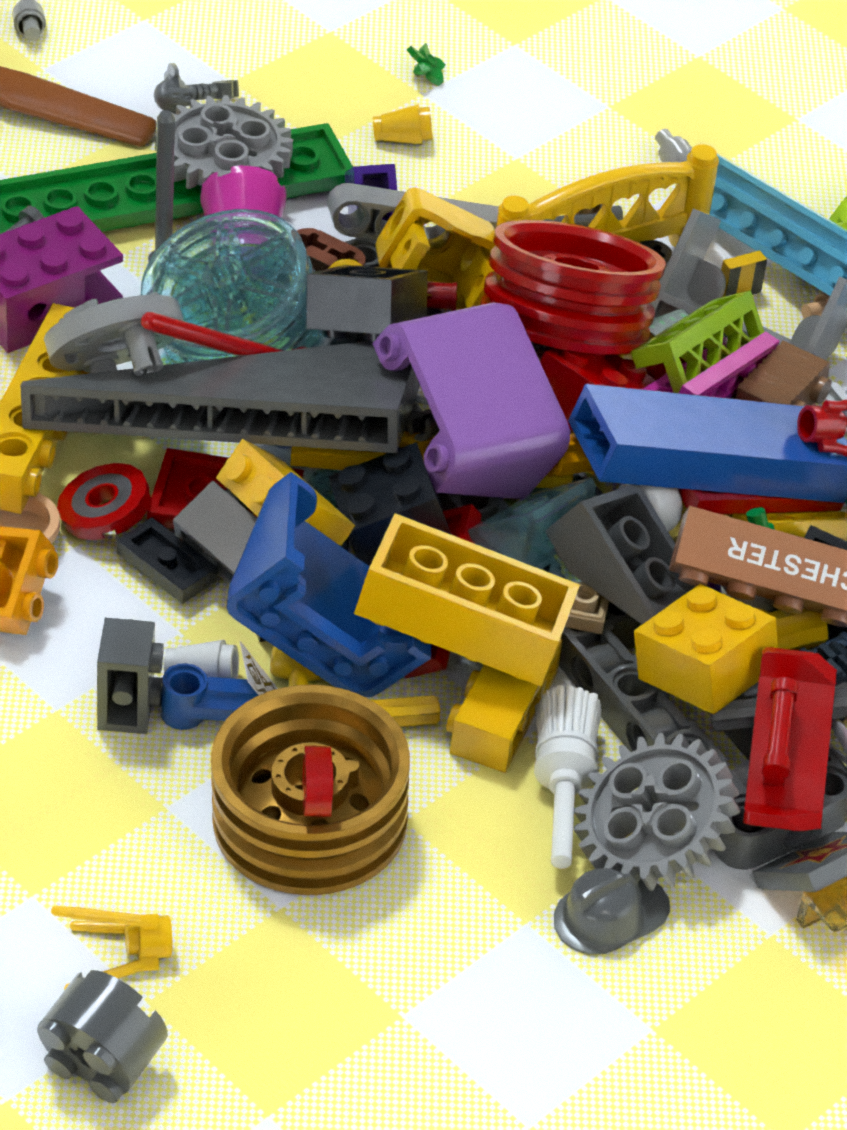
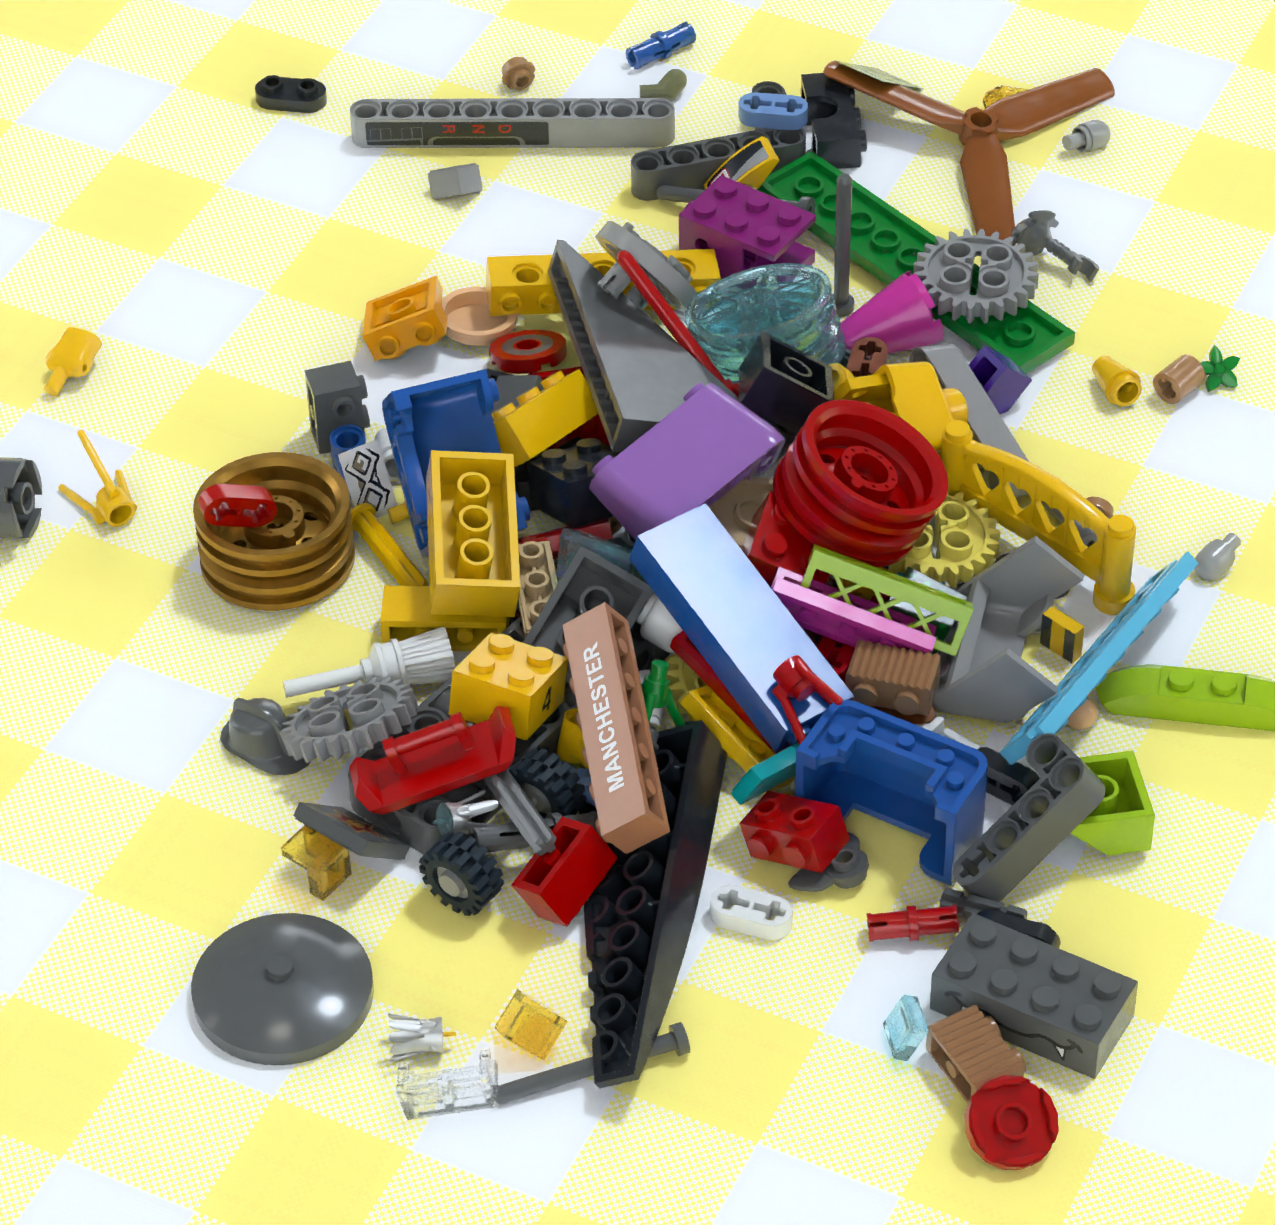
camera: 75 degrees right, 0 degrees up
none -> medium nougat piece [1153,354,1205,404]

